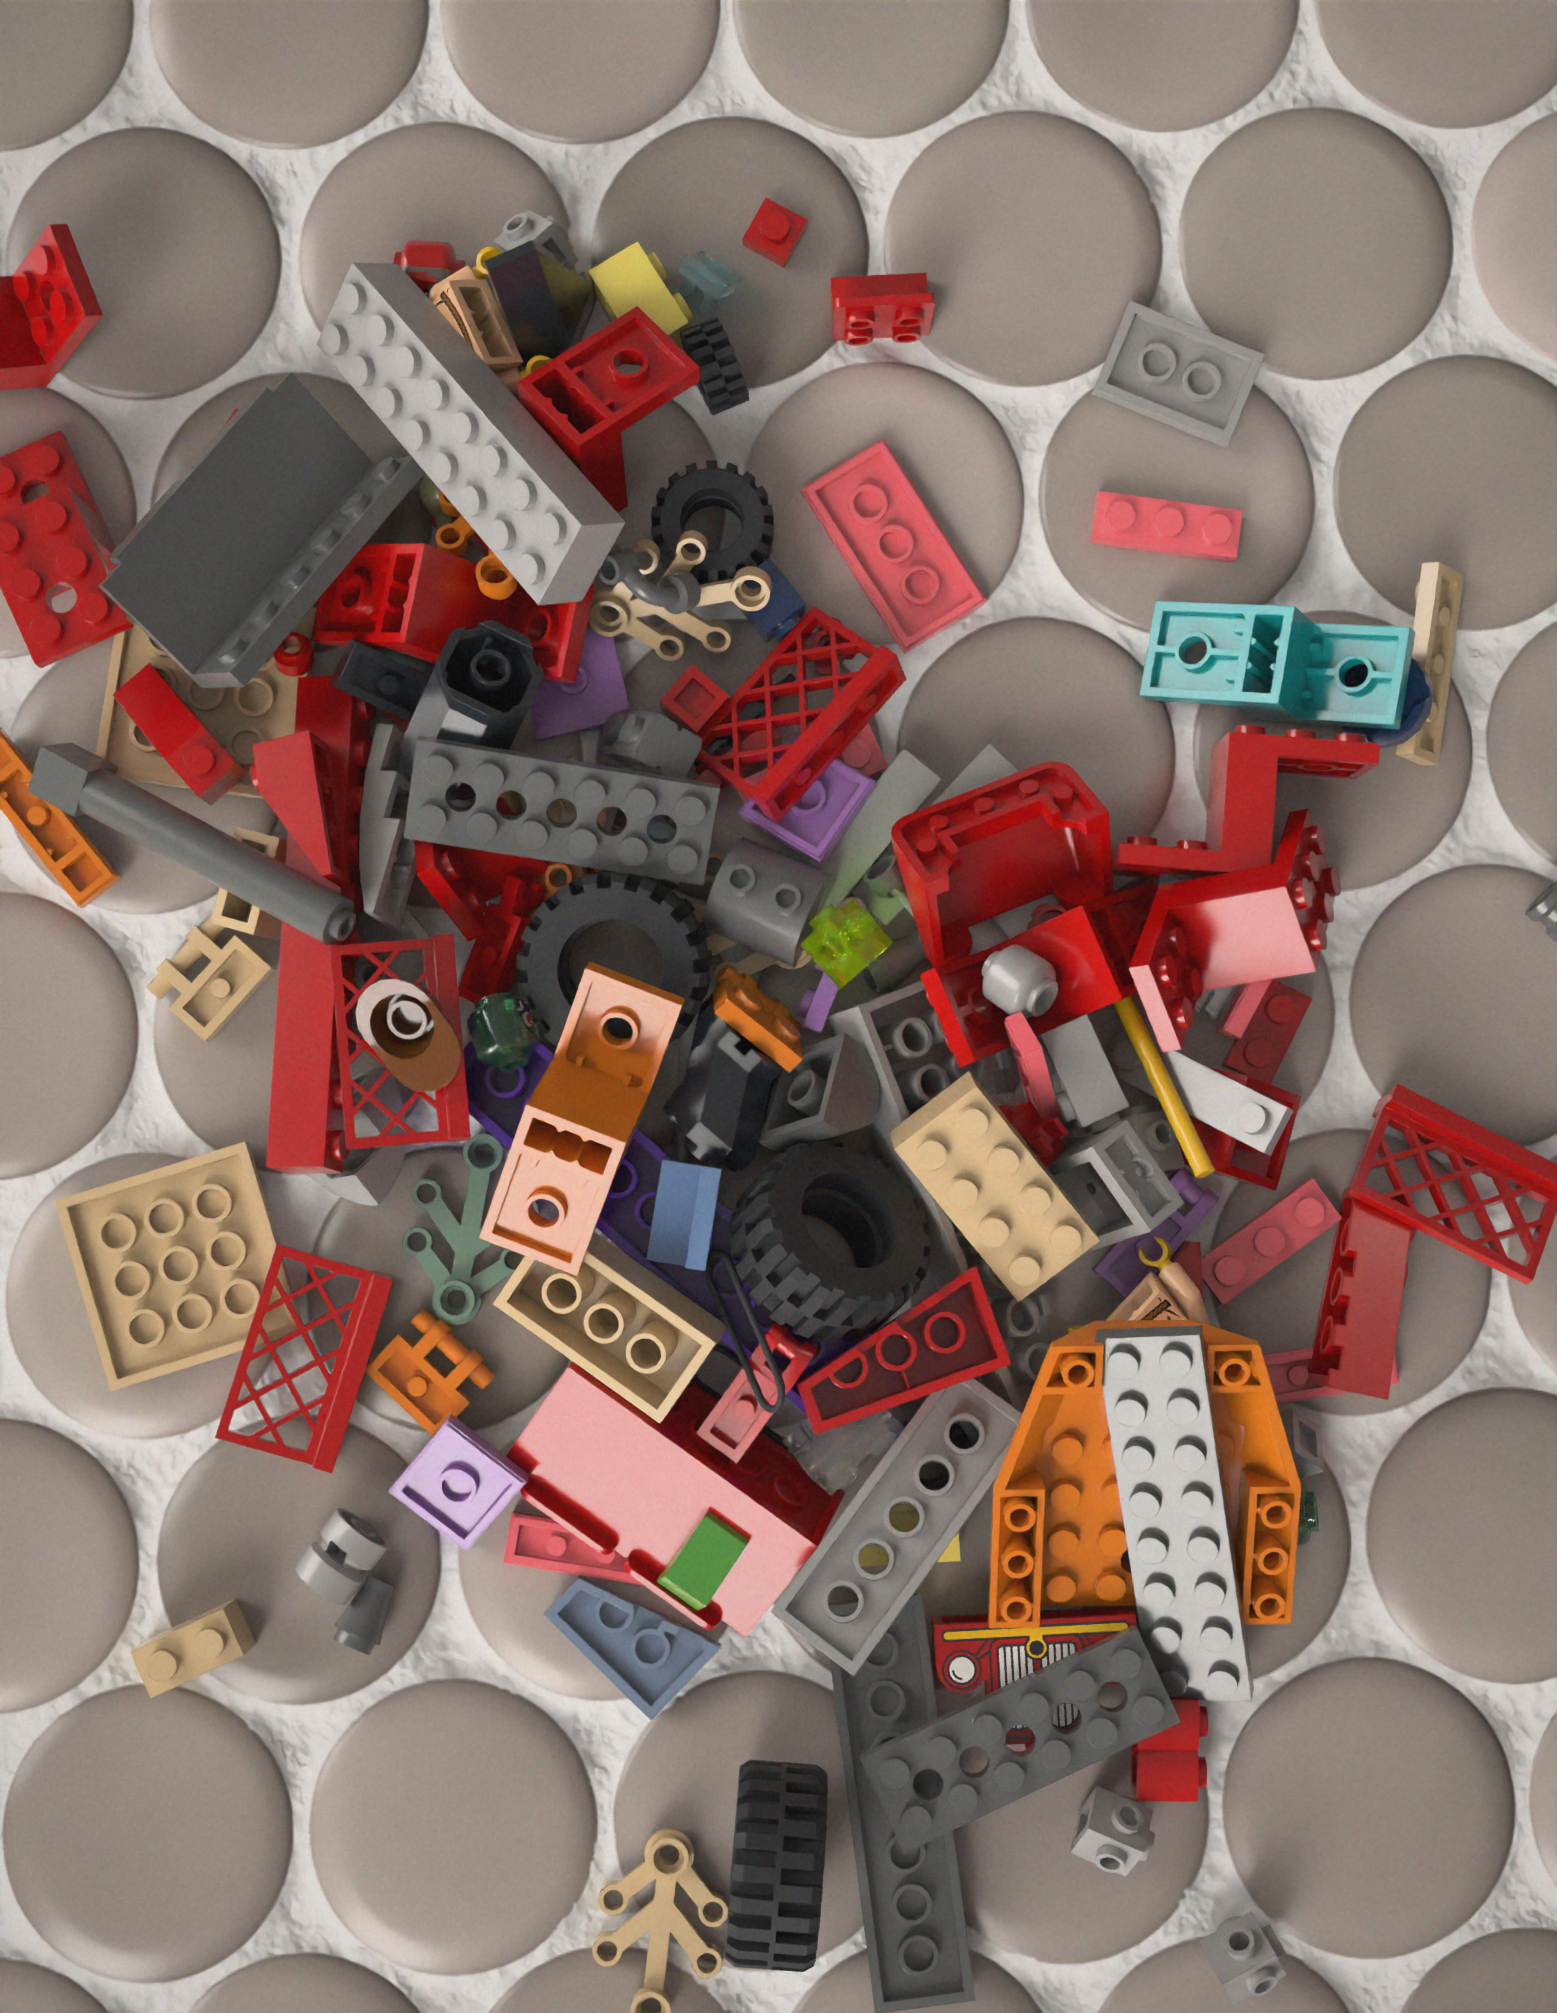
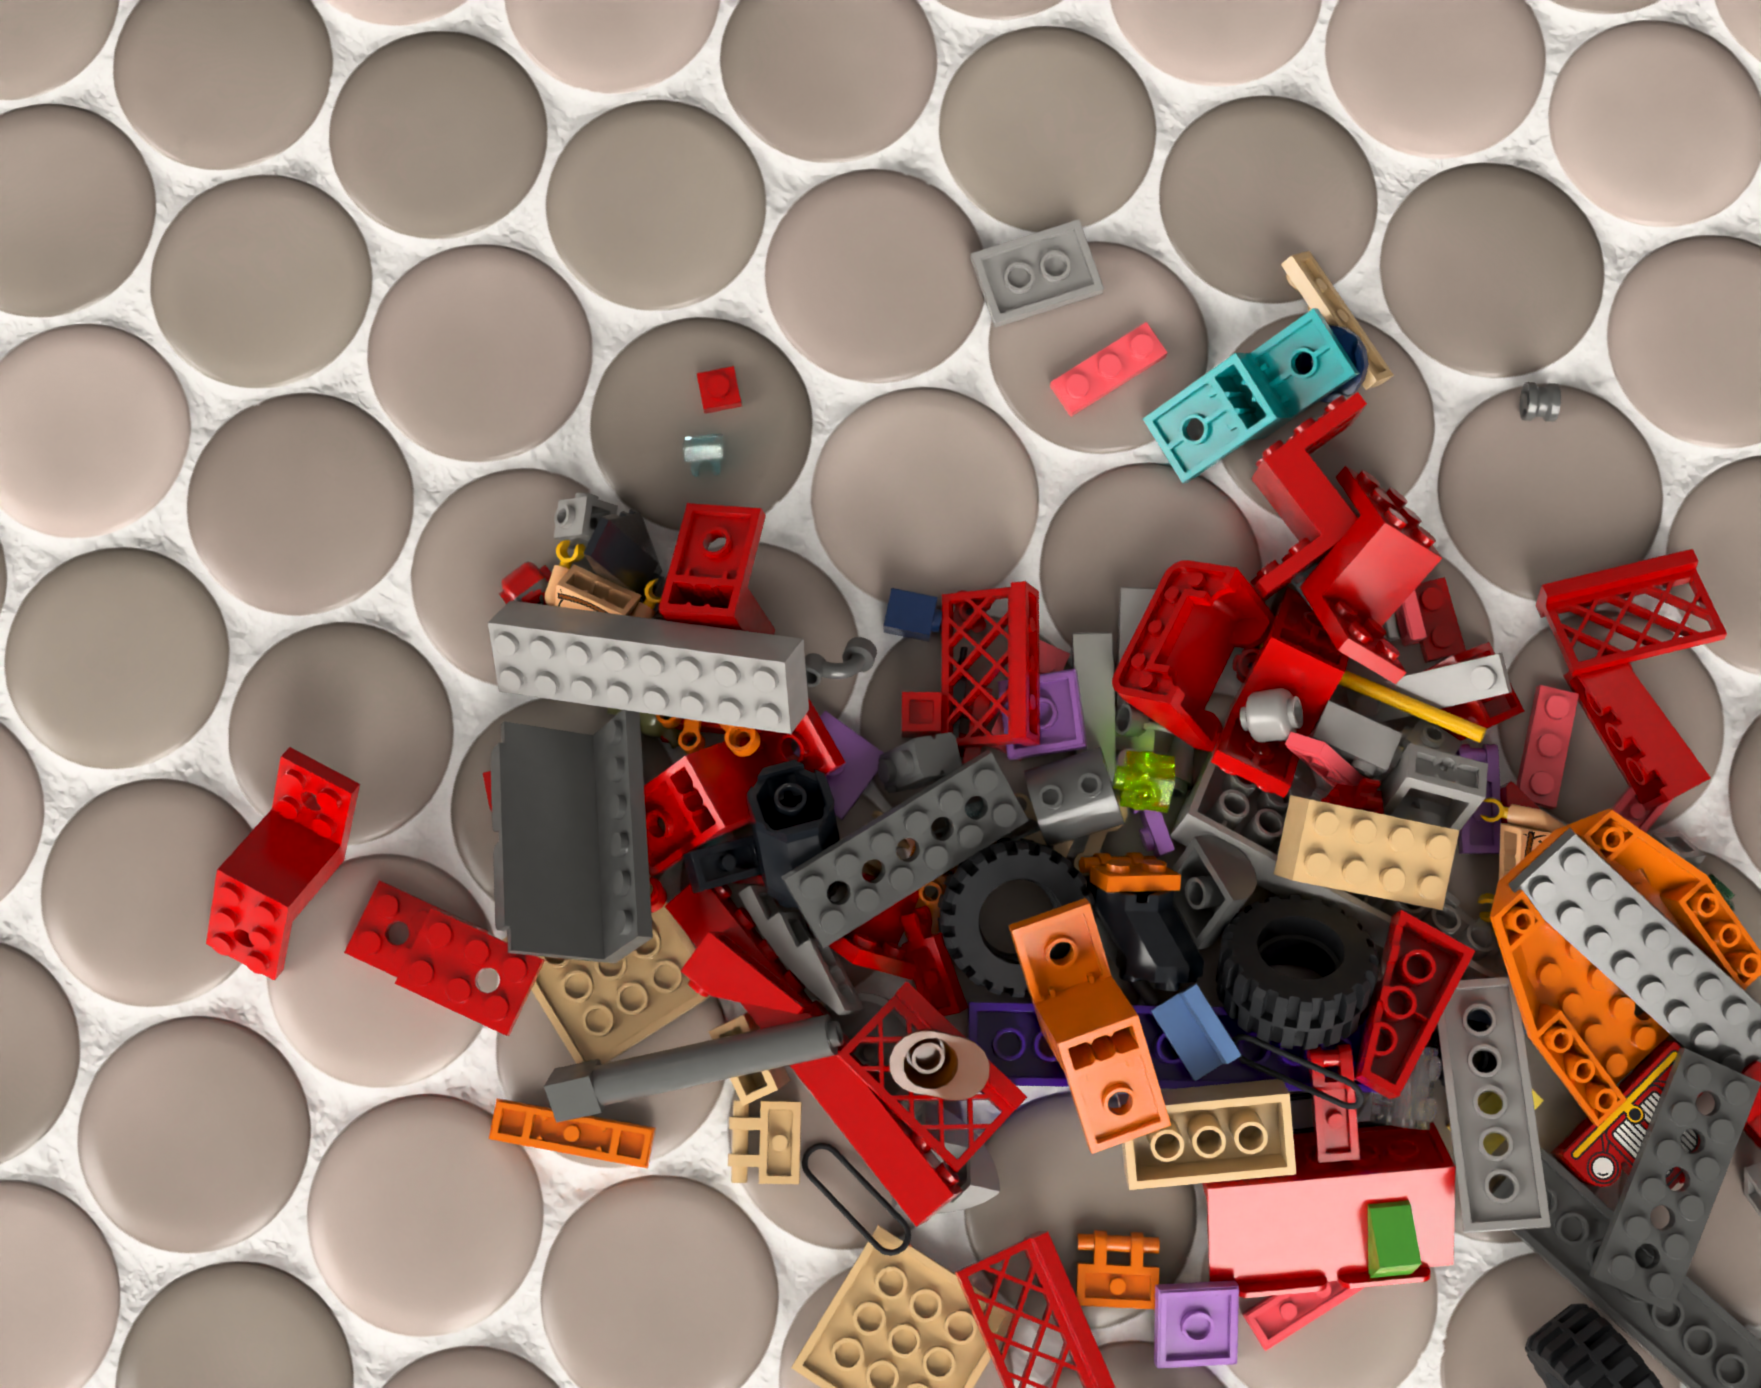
camera: 35 degrees left, 5 degrees down
red slope [112,663,248,806] -> none
sand green plant [402,1133,540,1325] -> none
clear green head [467,992,540,1072] -> none
sand blue wing [544,1575,722,1720] -> none
light yellow brick [588,241,693,368] -> none
tan plant [588,530,772,661] -> none
black tyre [651,460,774,585] -> none
black tyre [680,317,749,415] -> none
coral tile [801,439,987,654] -> none
red bracket [830,272,935,346] -> none
none -> black piece [802,1143,911,1256]

